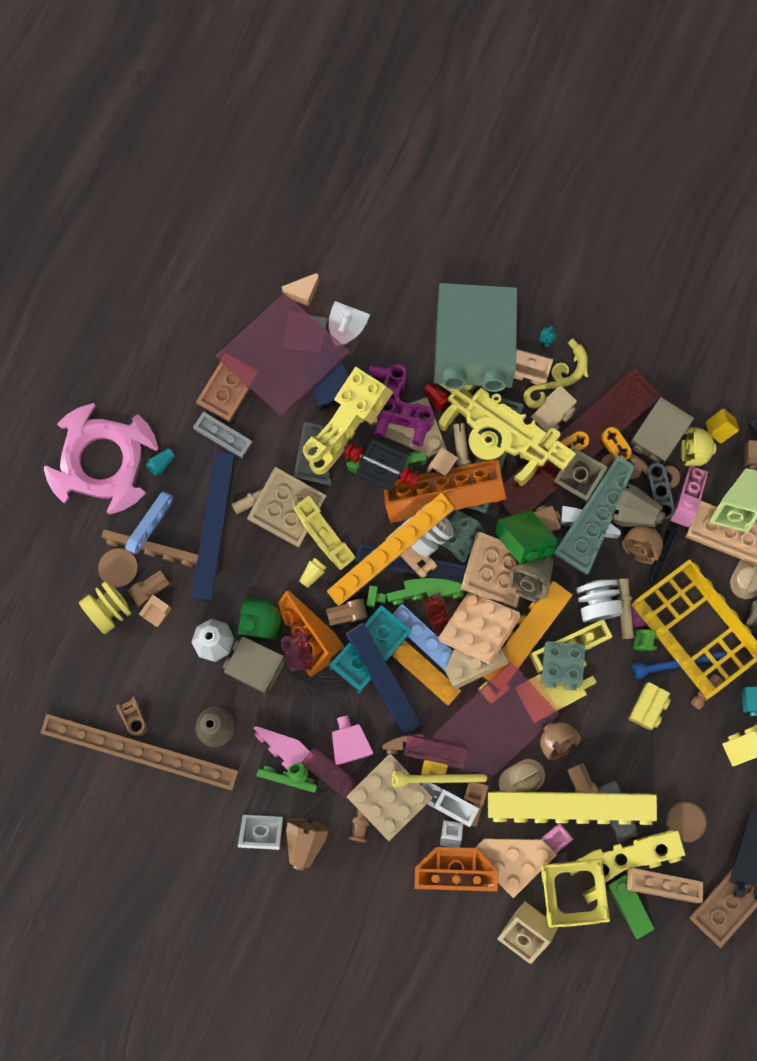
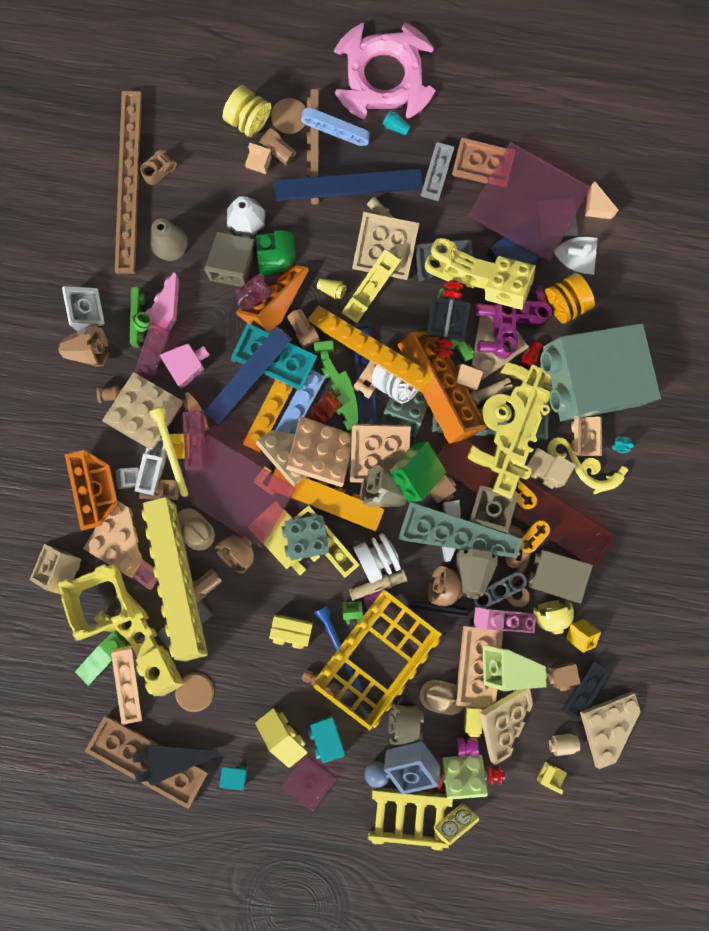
camera: 70 degrees right, 5 degrees up
none -> light orange wheel [545,273,595,324]

